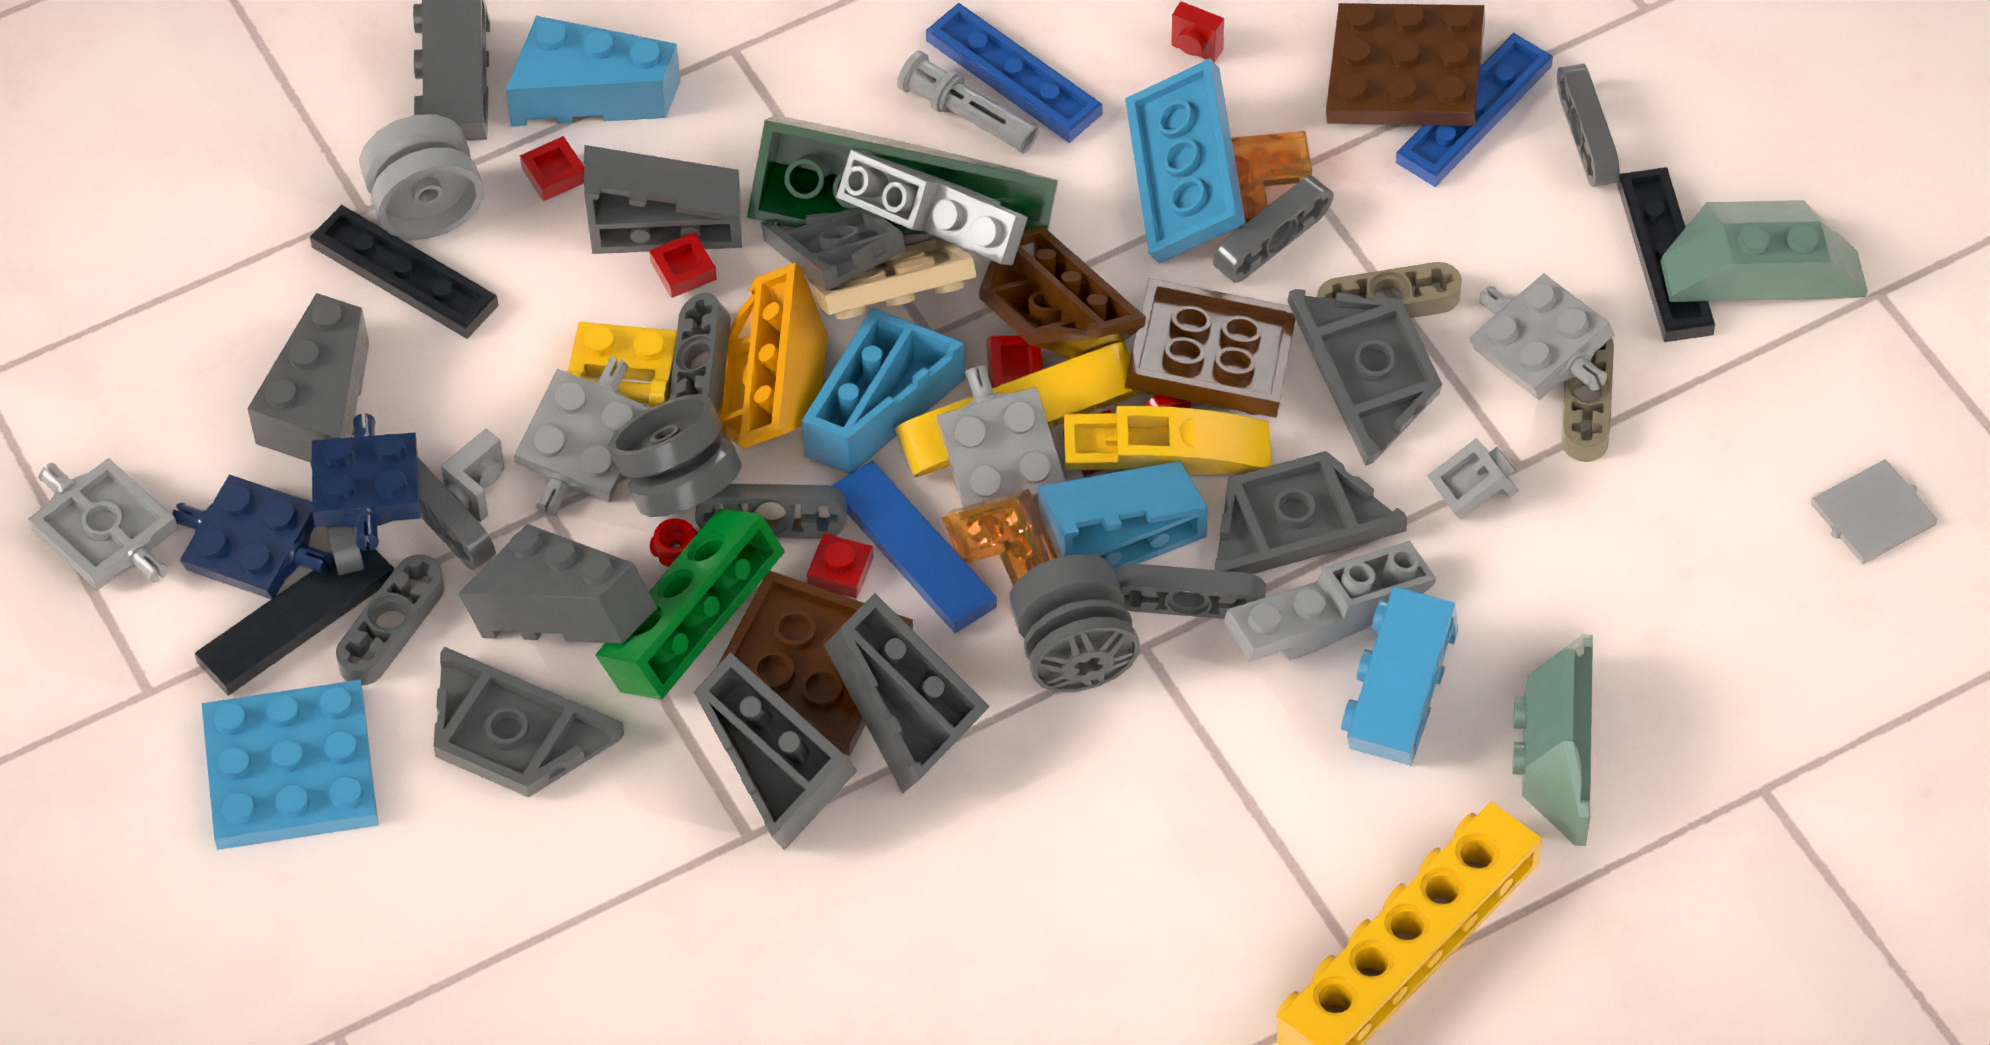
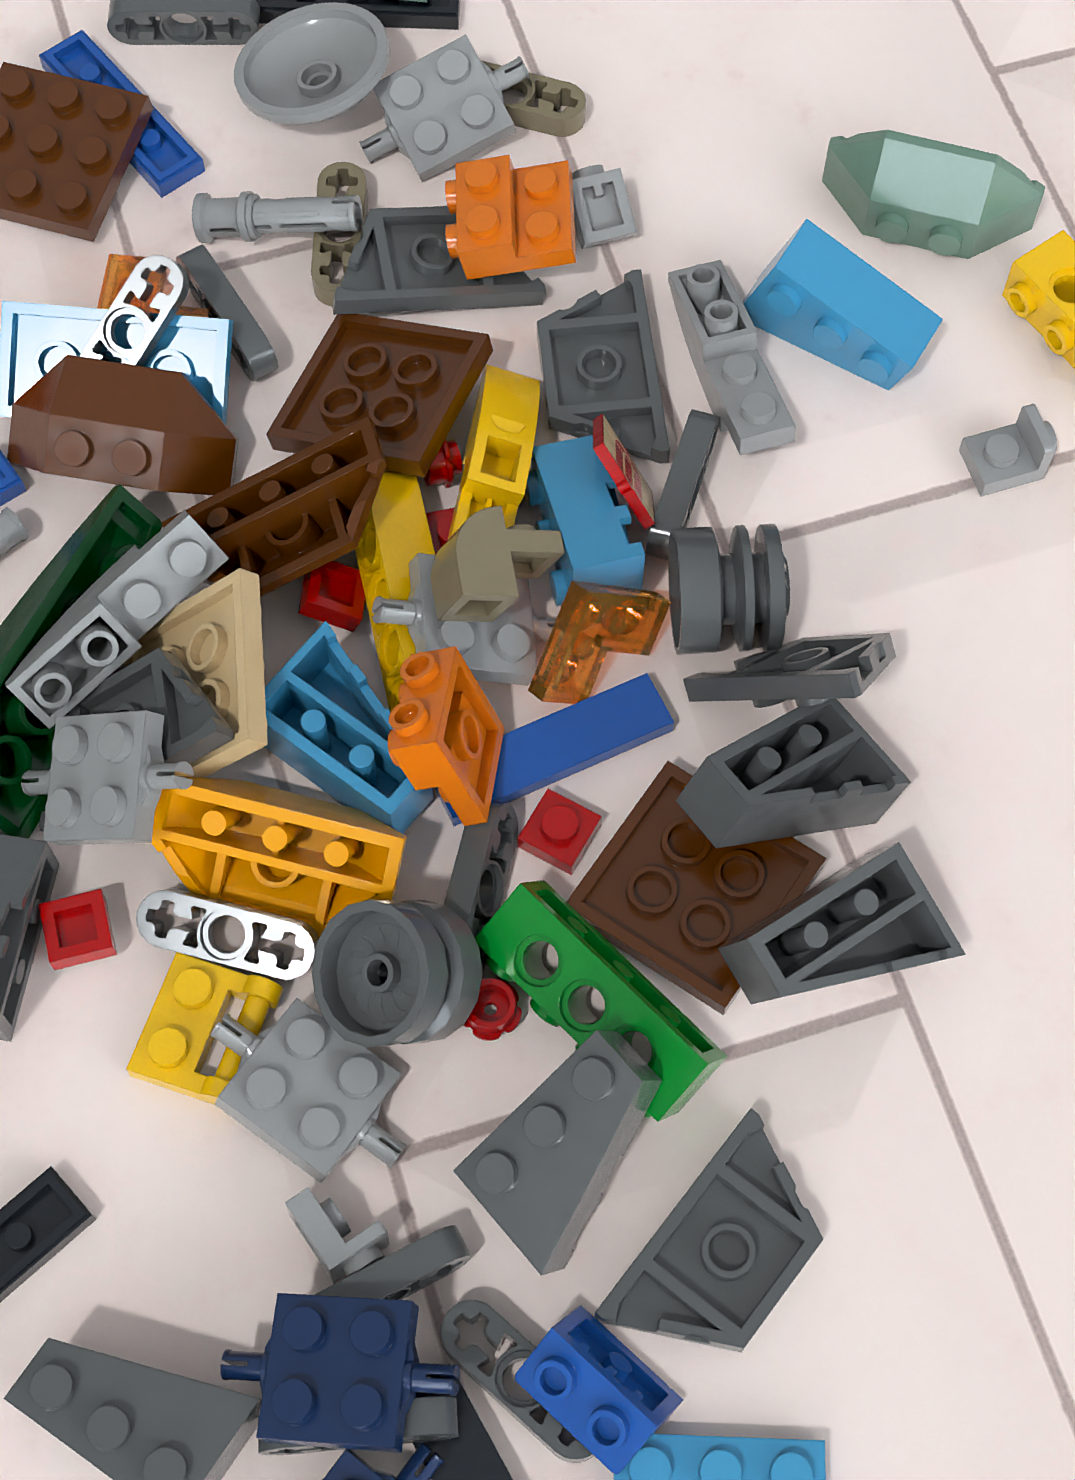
camera: 80 degrees left, 10 degrees up
none -> reddish brown wedge [7,355,239,495]
none -> light grey plate [21,710,194,845]
none -> beam [80,255,189,366]
none -> light grey pin [192,191,363,243]
none -> light grey dish [234,2,390,125]
none -> orange plate [388,646,505,826]
none -> dark tan brick [431,506,565,622]
none -> orange plate [445,155,576,280]
none -> blue bracket [515,1305,683,1474]
none -> red piece [593,413,655,529]
none -> dark grey wing [683,633,896,708]
none -> light grey bracket [959,404,1057,497]

